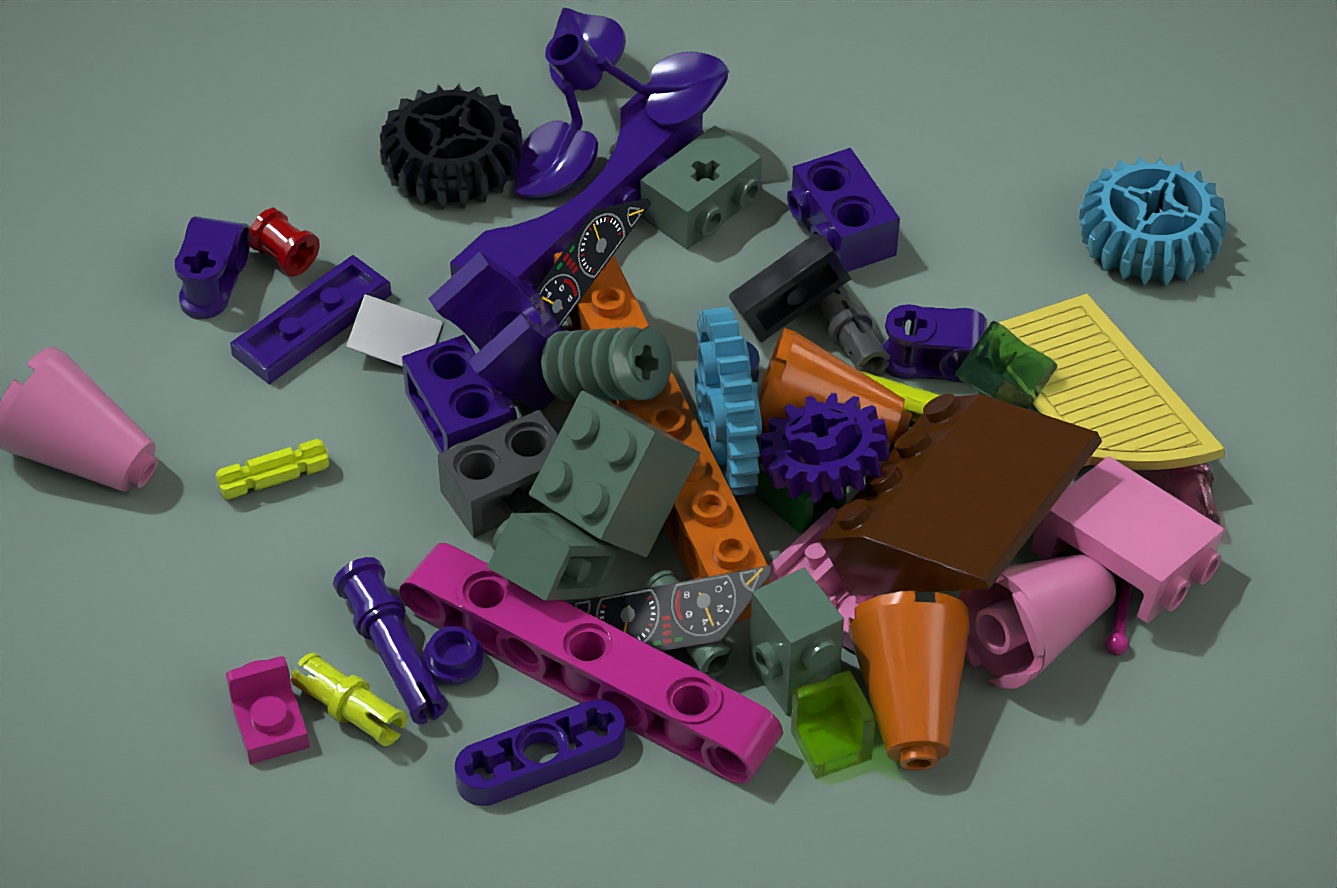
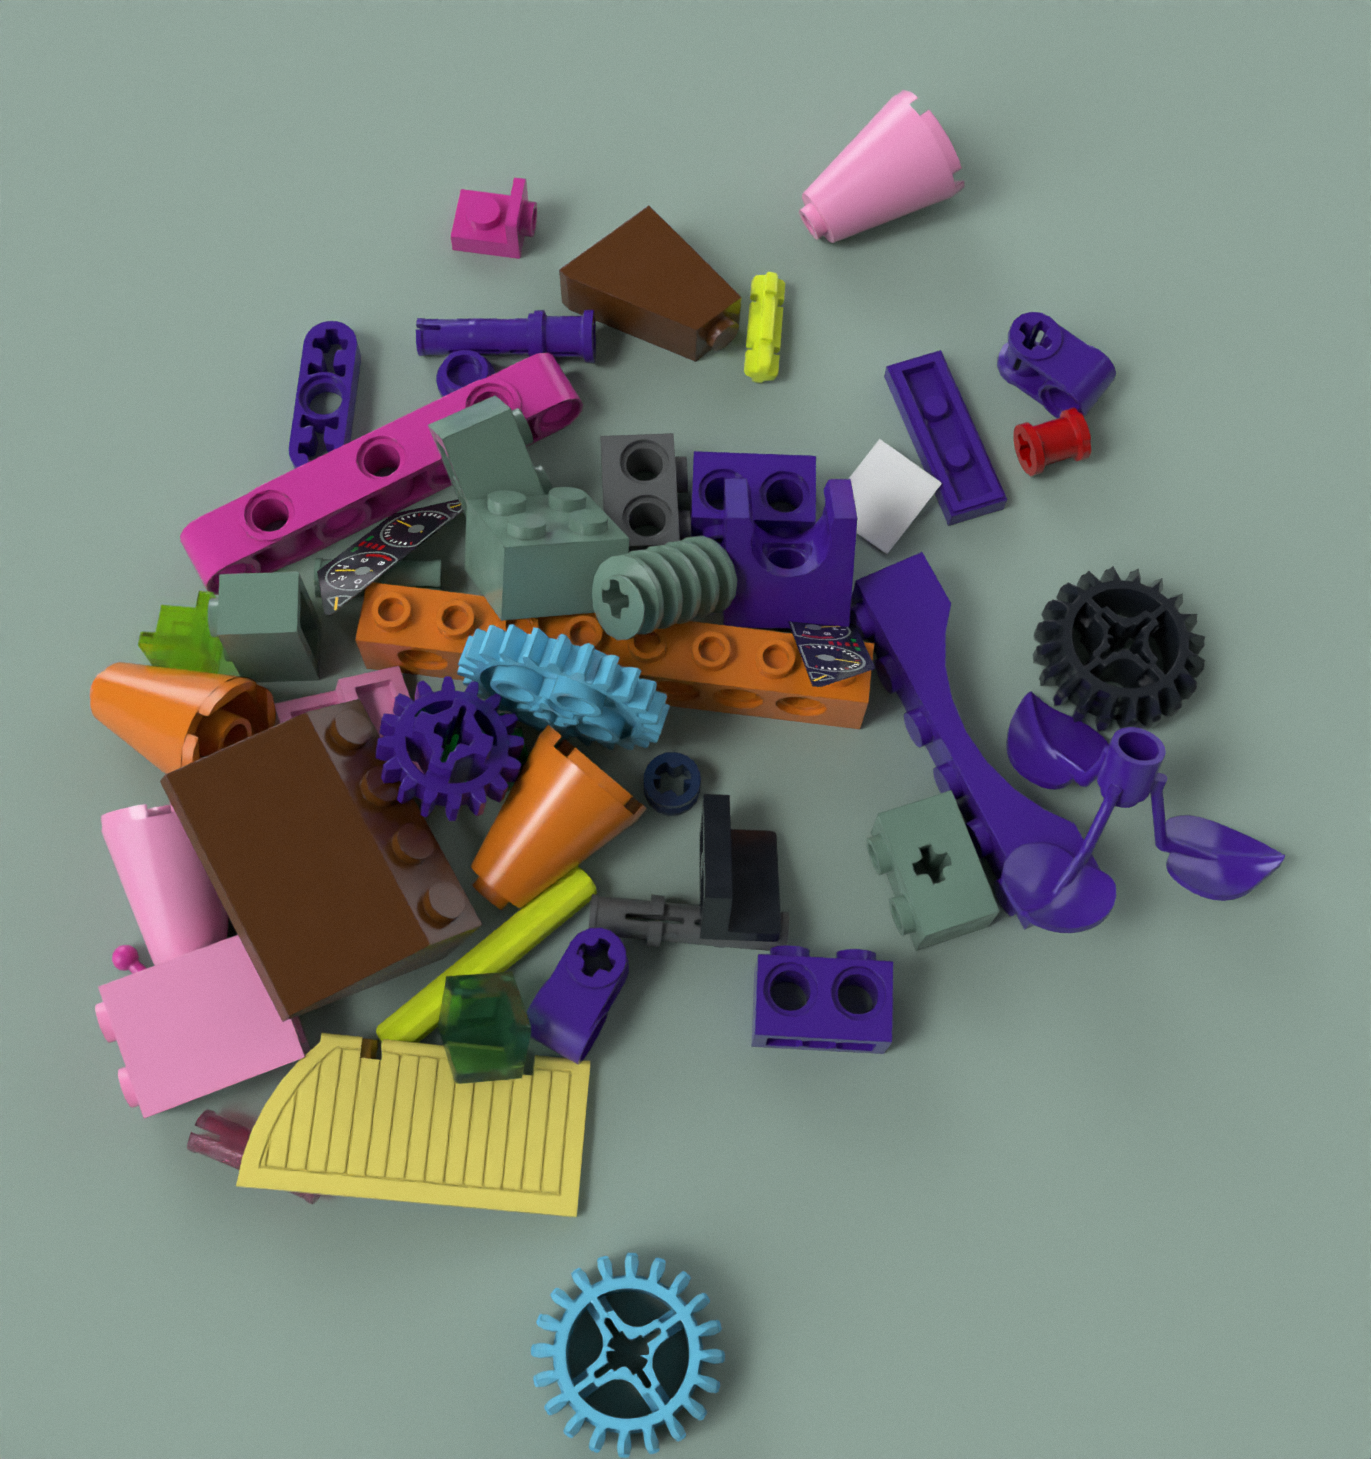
camera: 115 degrees right, 20 degrees up
neon yellow pin [291,653,407,746] -> none
none -> reddish brown slope [559,205,742,362]

